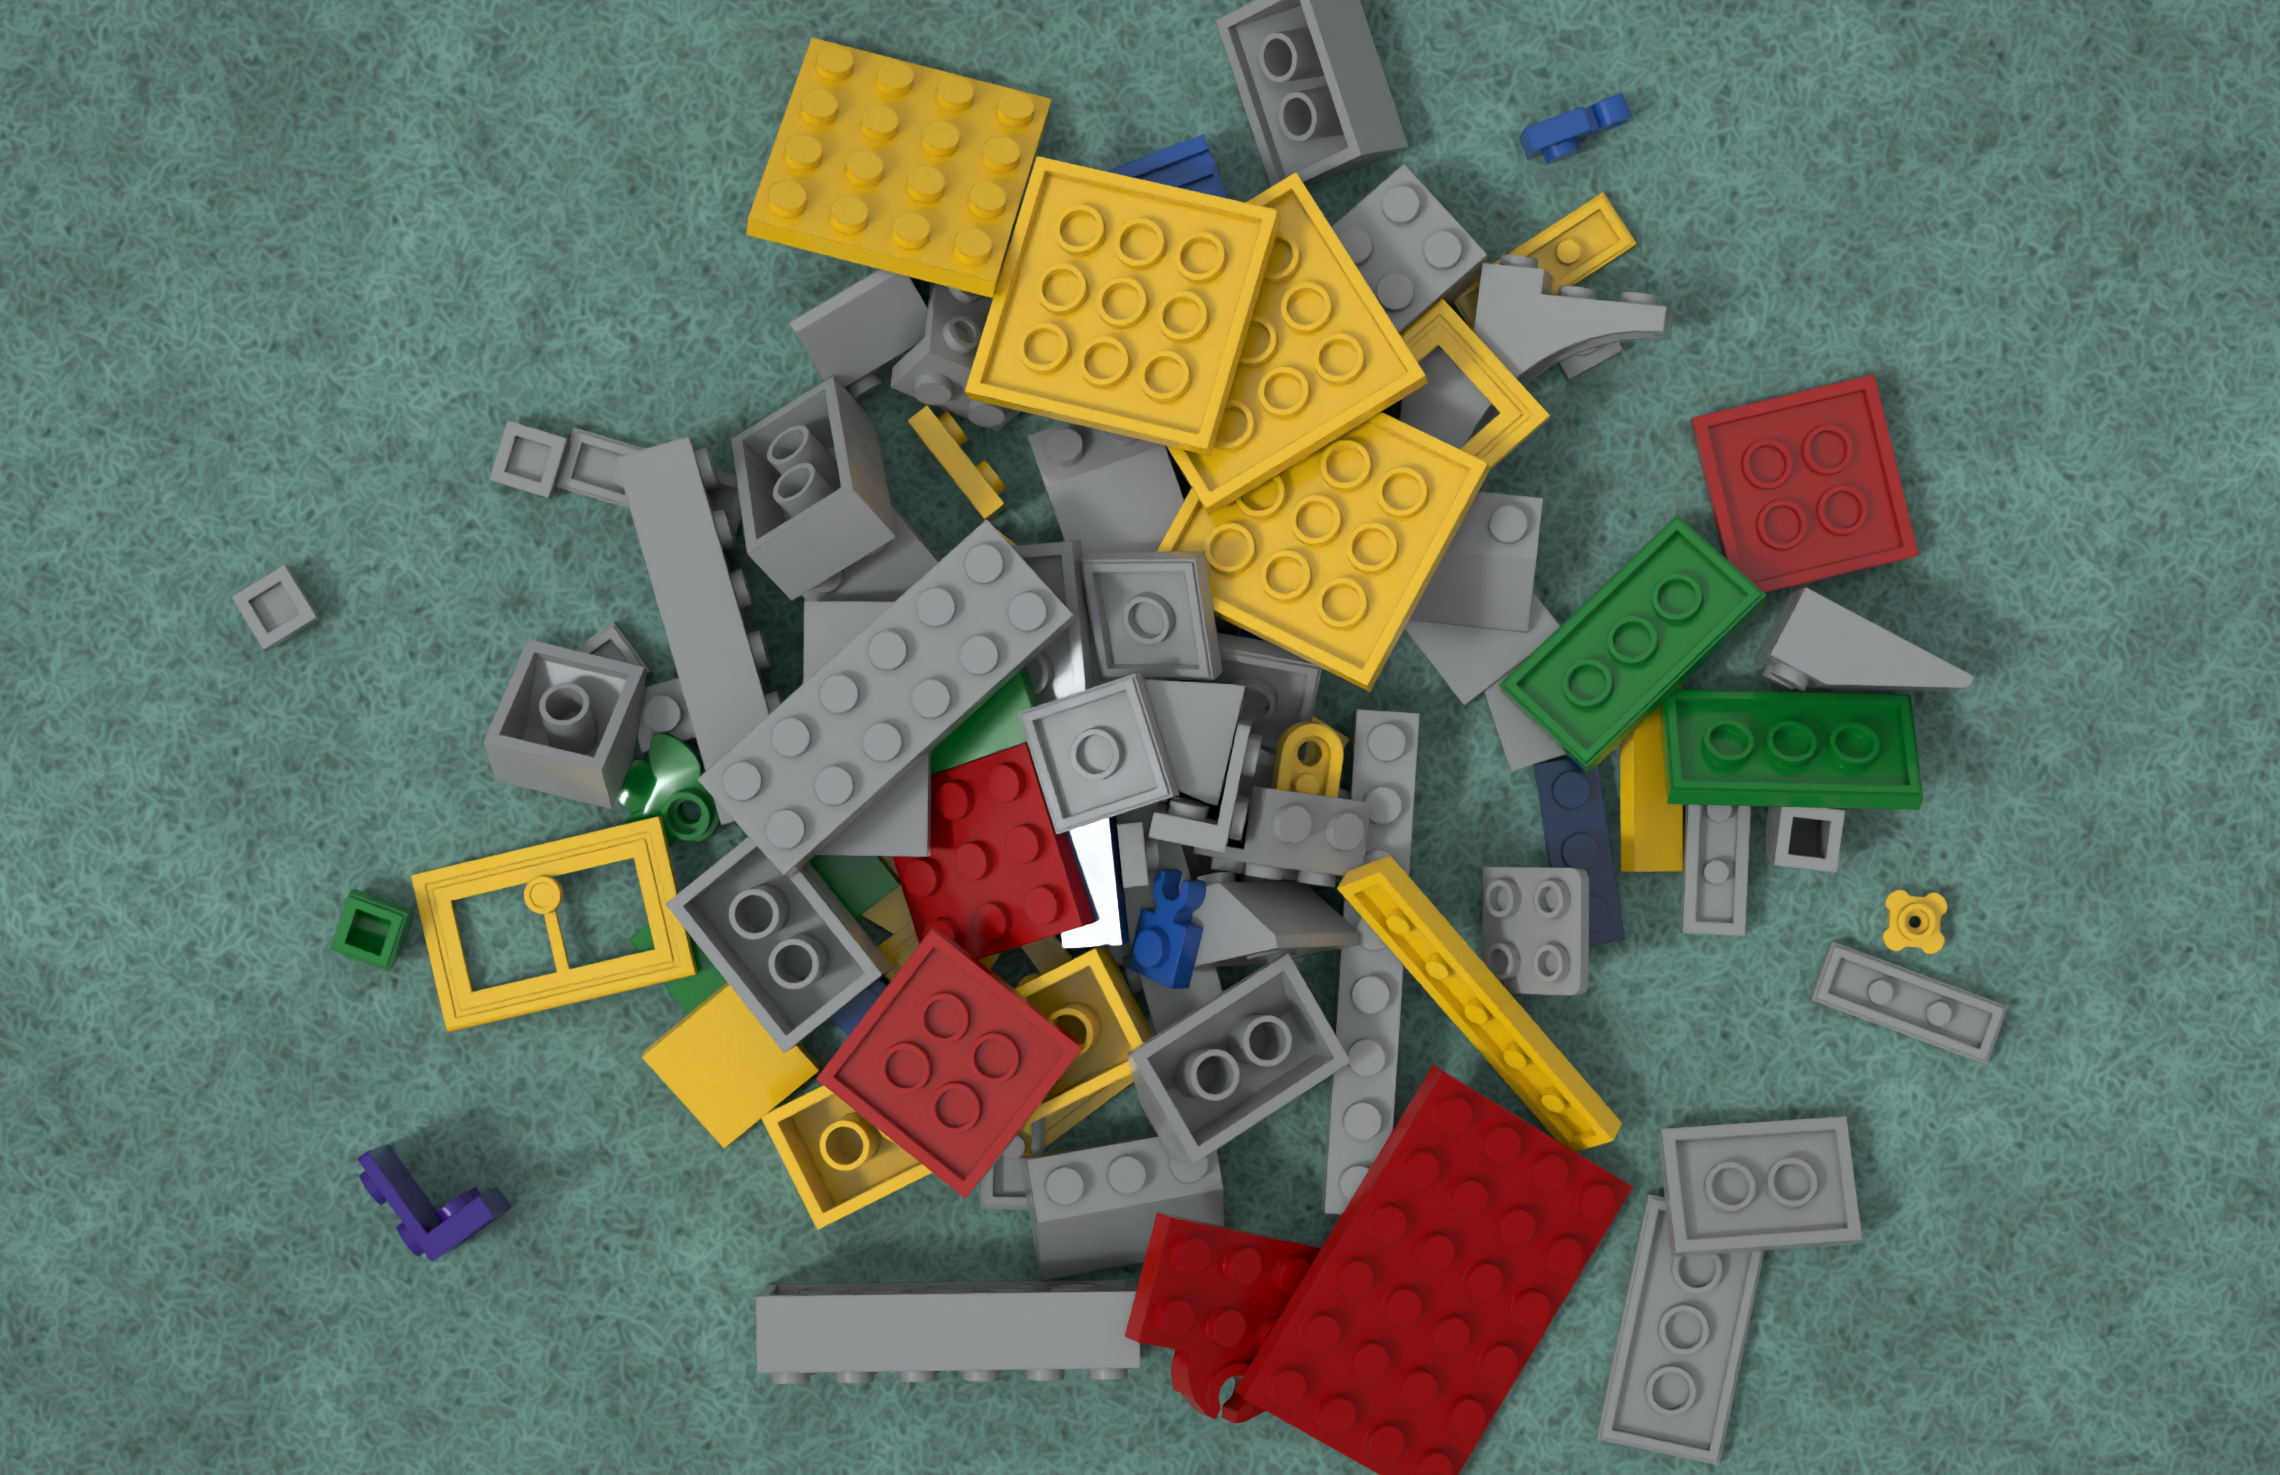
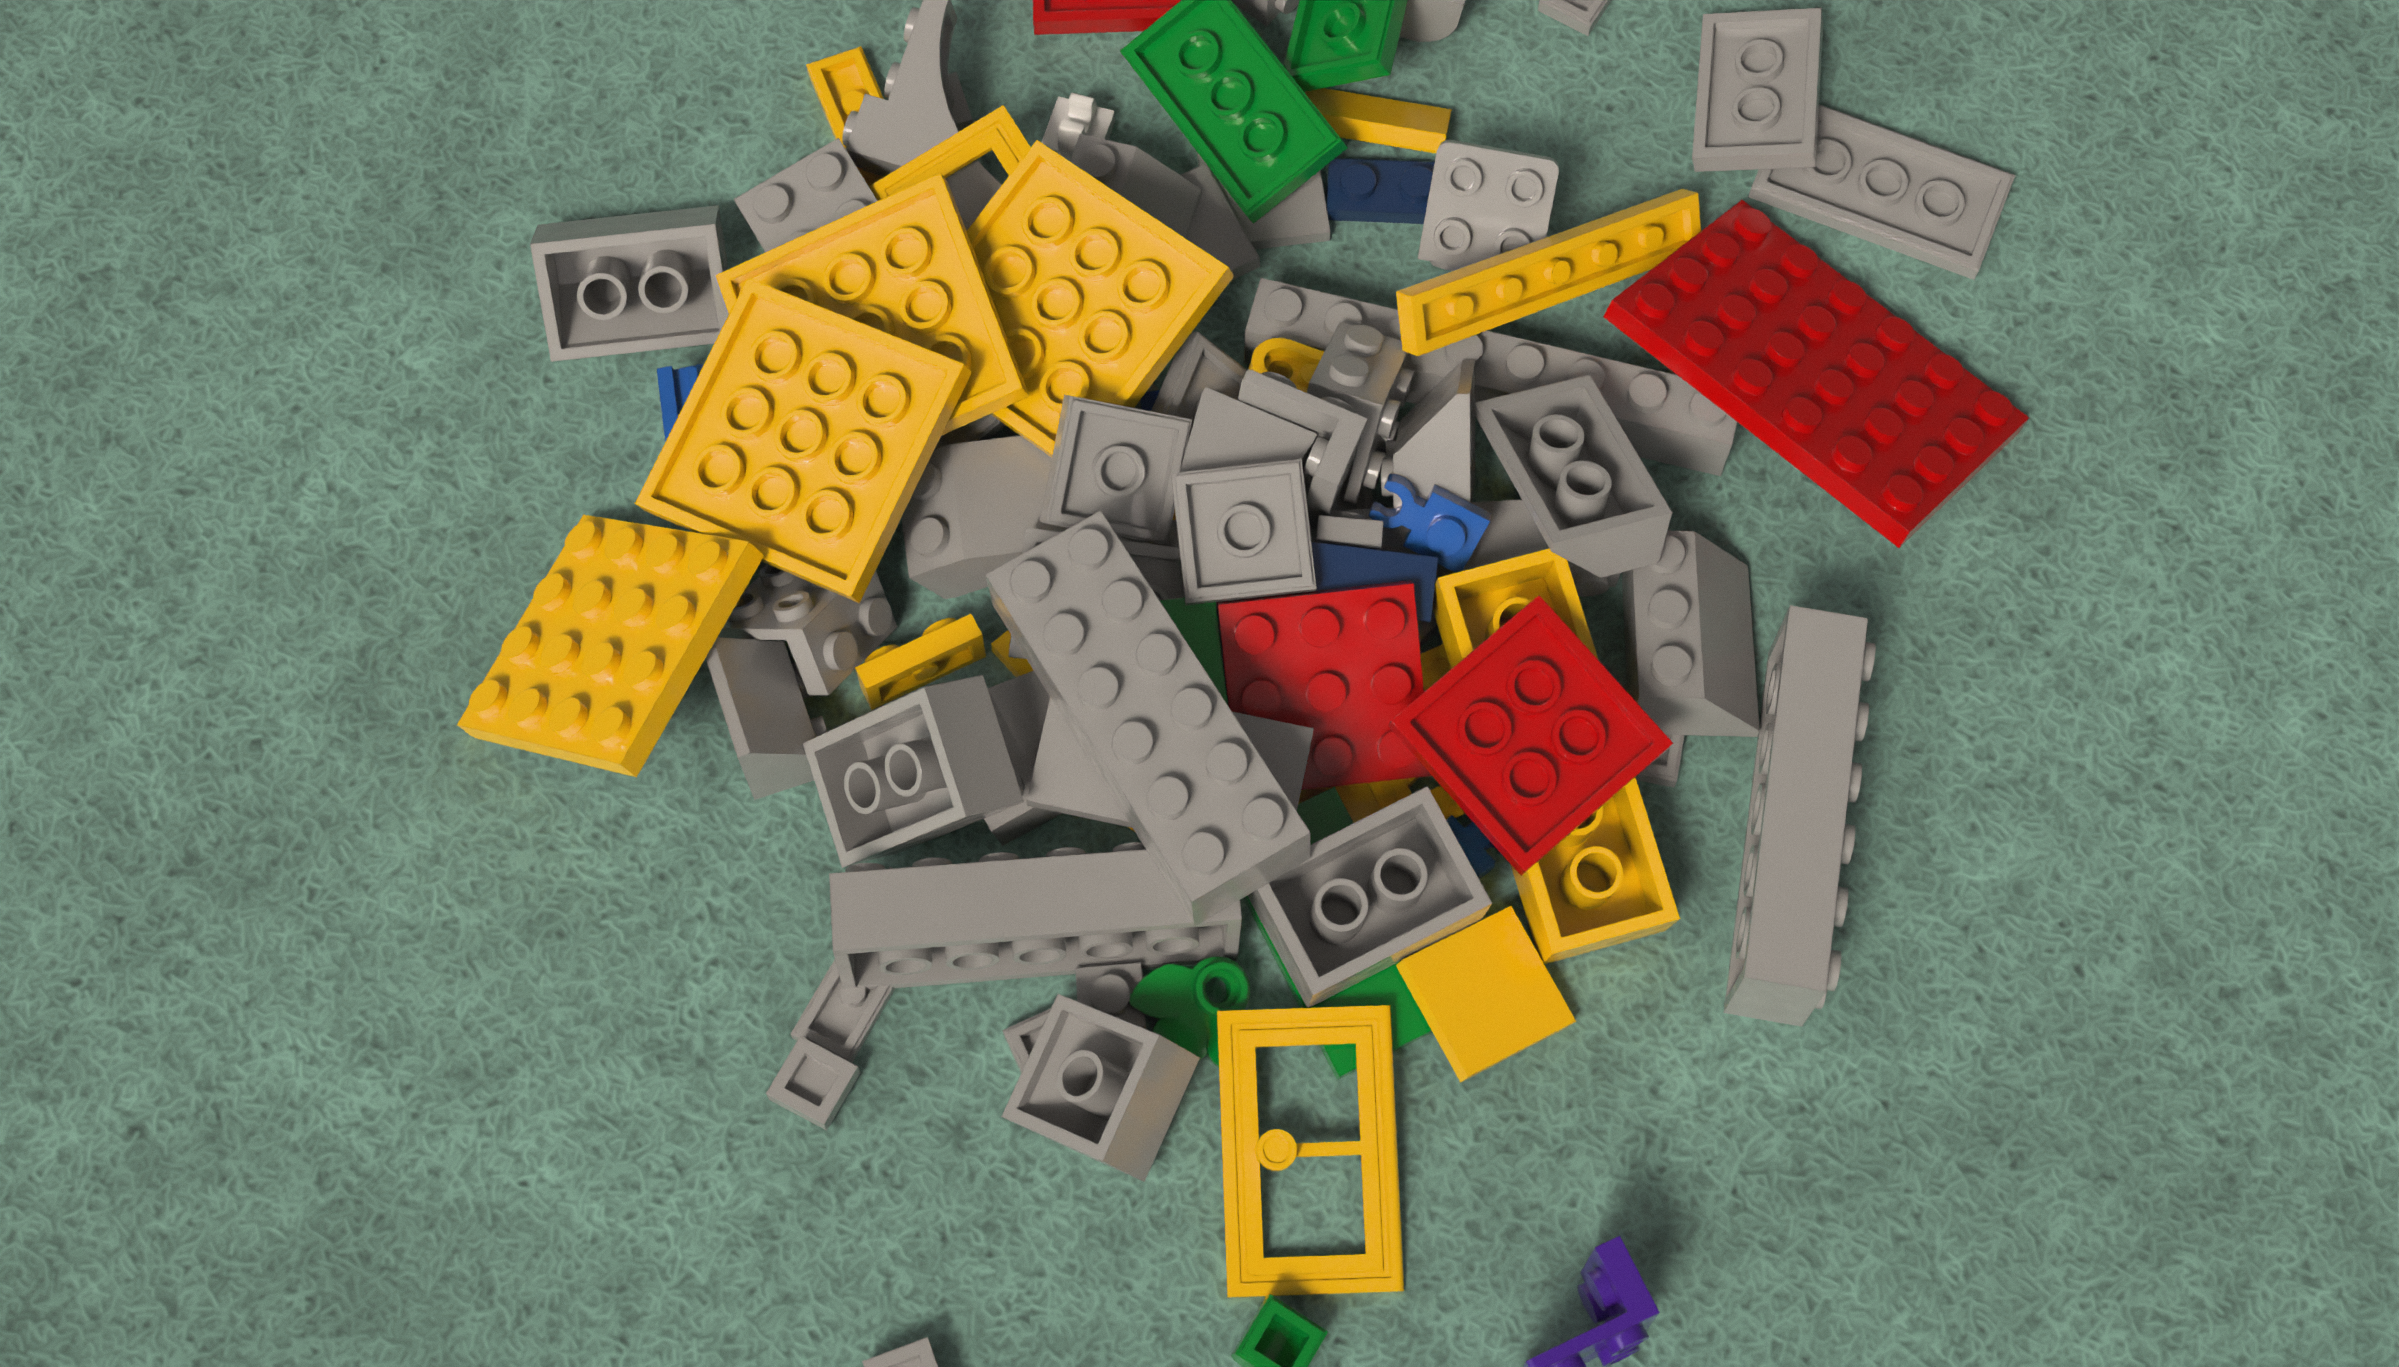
camera: 75 degrees left, 20 degrees down
red plate [1125,1212,1322,1424] -> none
blue plate [1519,93,1631,164] -> none
light grey plate [1680,805,1751,936] -> none
none -> white tile [1041,93,1115,161]

